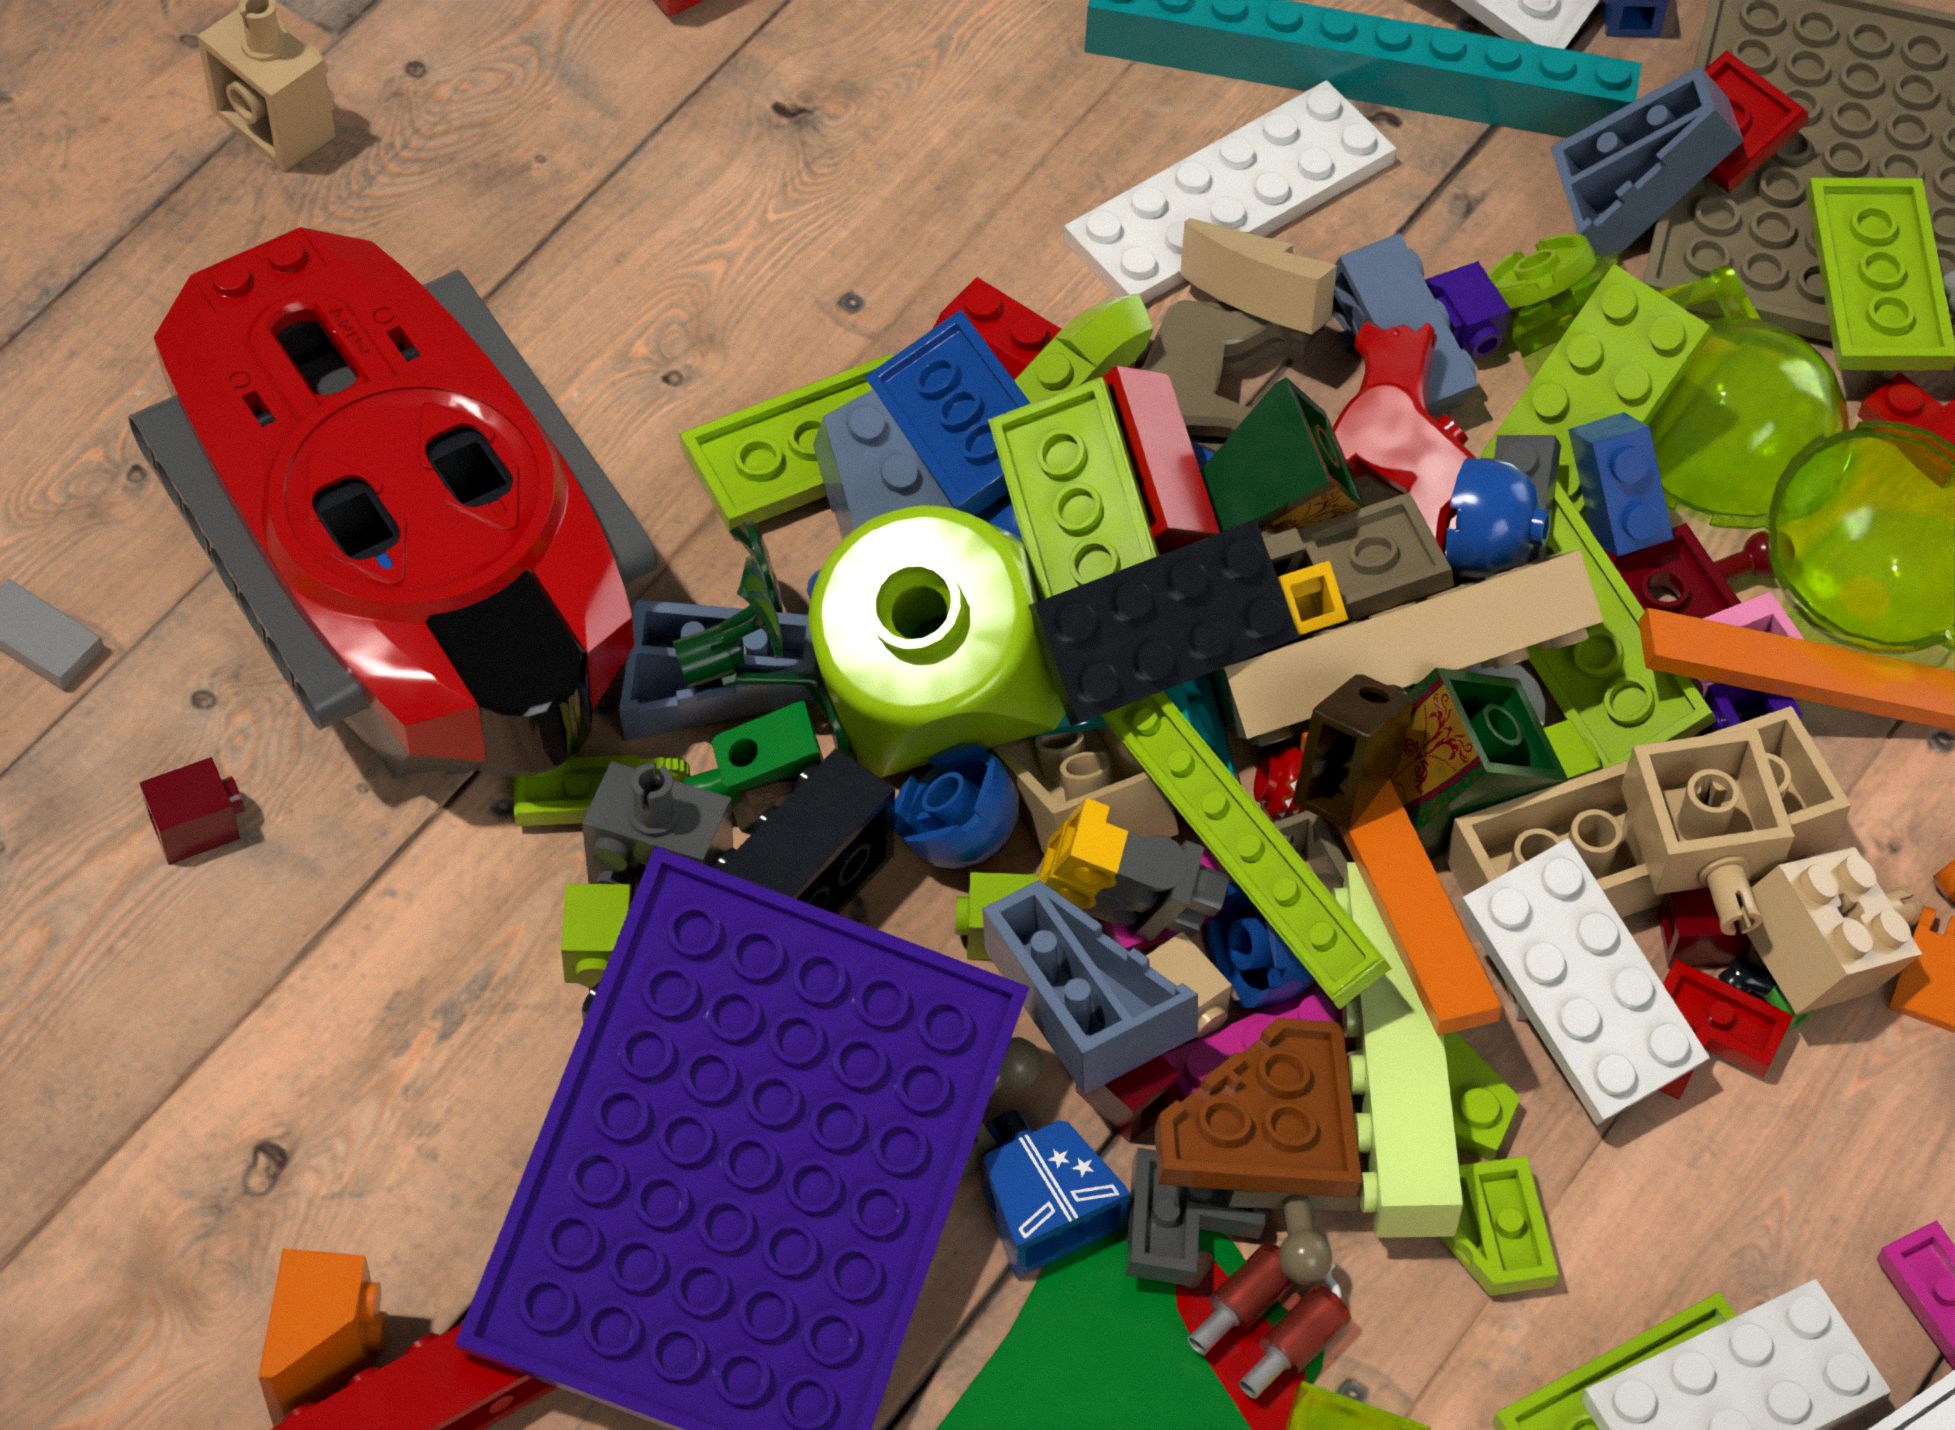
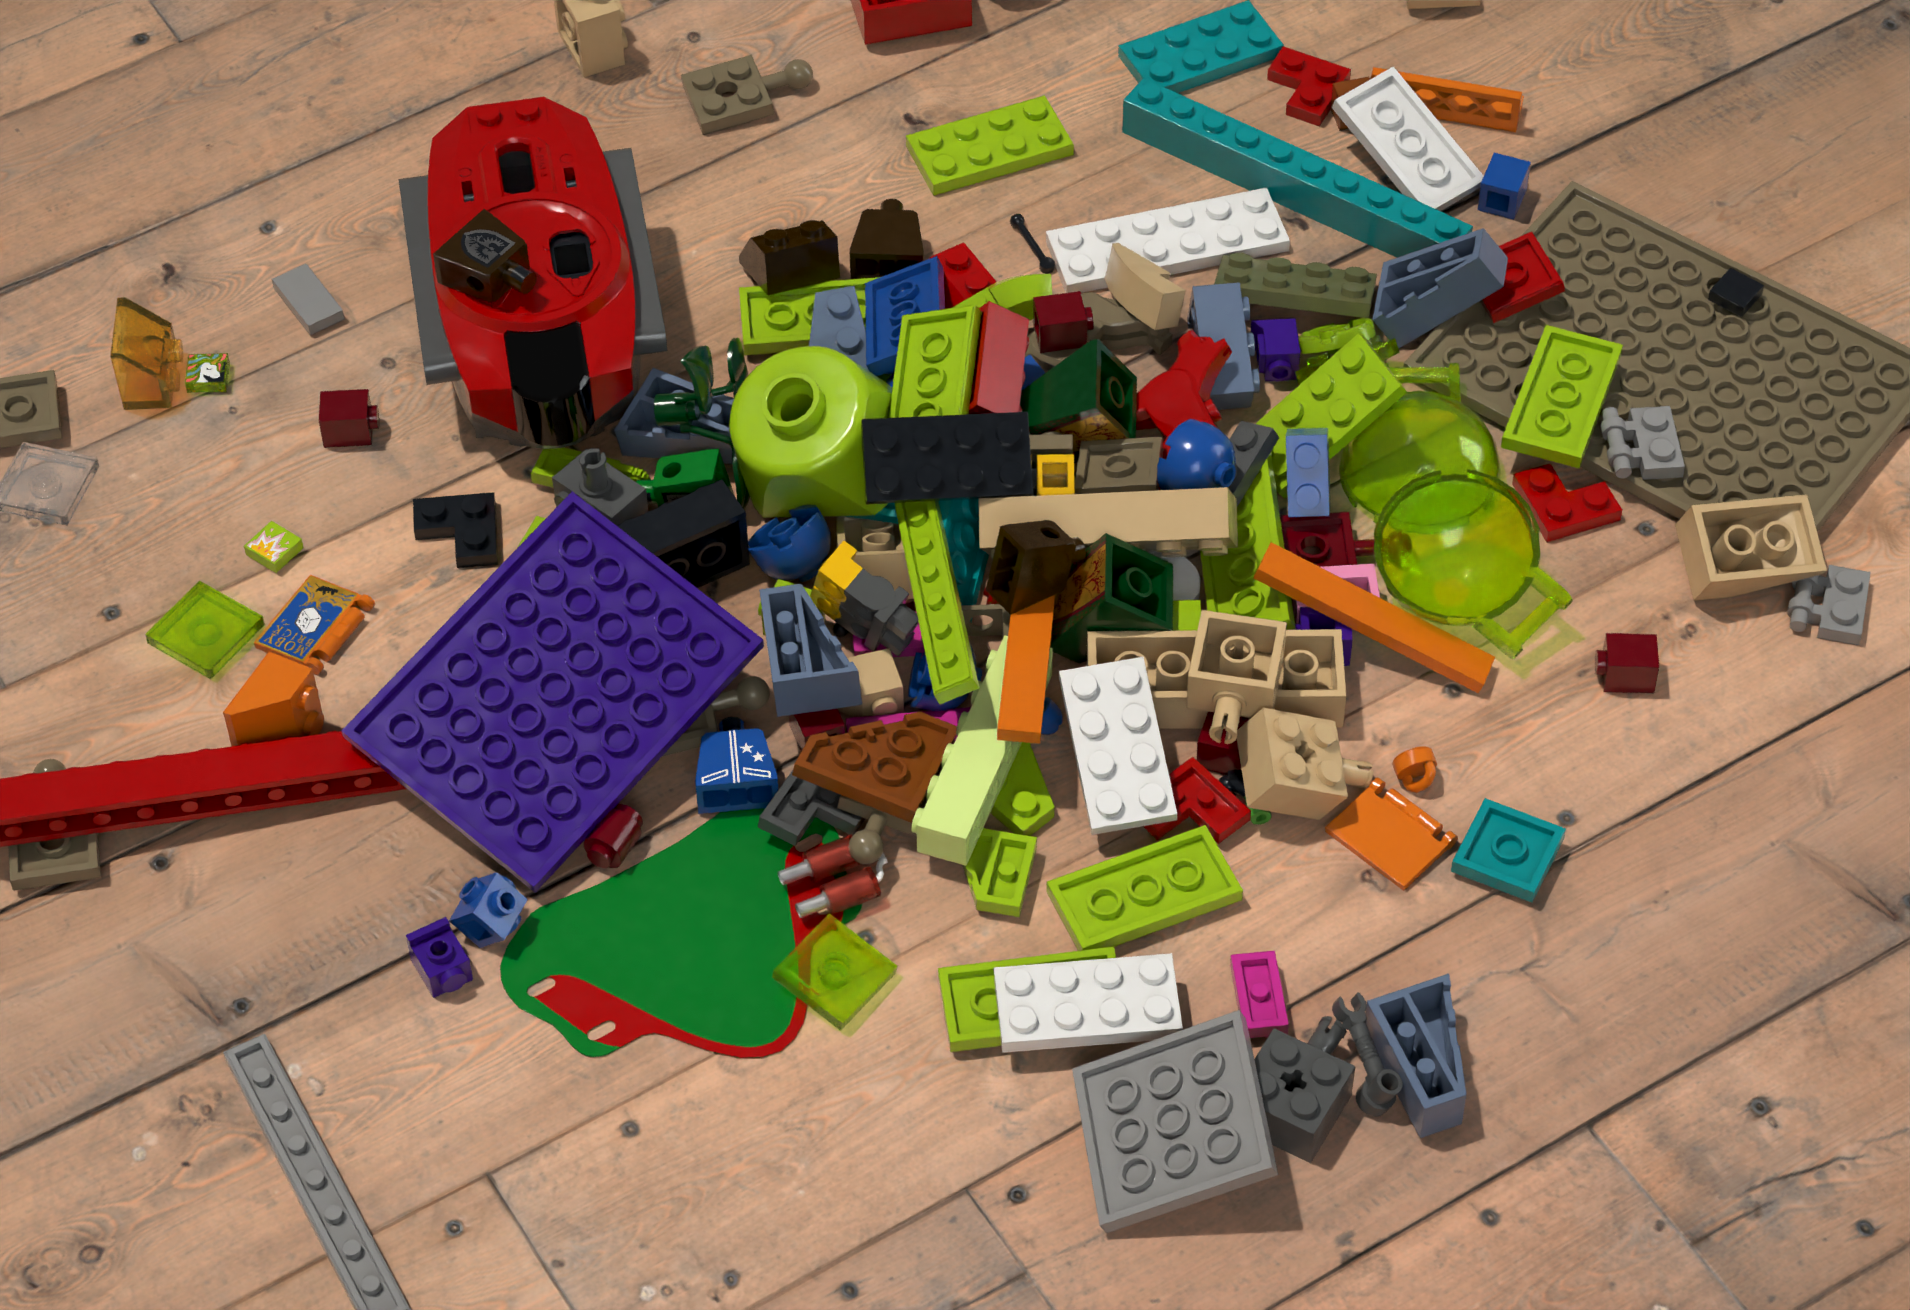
camera: 25 degrees right, 5 degrees down
none -> clear neon green tile [145,581,265,679]
none -> lime tile [244,521,304,573]
none -> piece [254,575,375,675]
none -> black plate [413,492,498,568]
none -> dark brown torso [433,209,536,302]
none -> dark red brick [583,804,643,869]
none -> dark tan plate [681,55,813,135]
none -> dark brown slope [739,220,840,295]
none -> dark brown torso [849,199,924,279]
none -> lime plate [906,95,1074,196]
none -> black hinge [1010,214,1055,274]
none -> dark red brick [1033,291,1094,353]
none -> lime plate [1046,825,1243,951]
none -> olive plate [1214,253,1377,318]

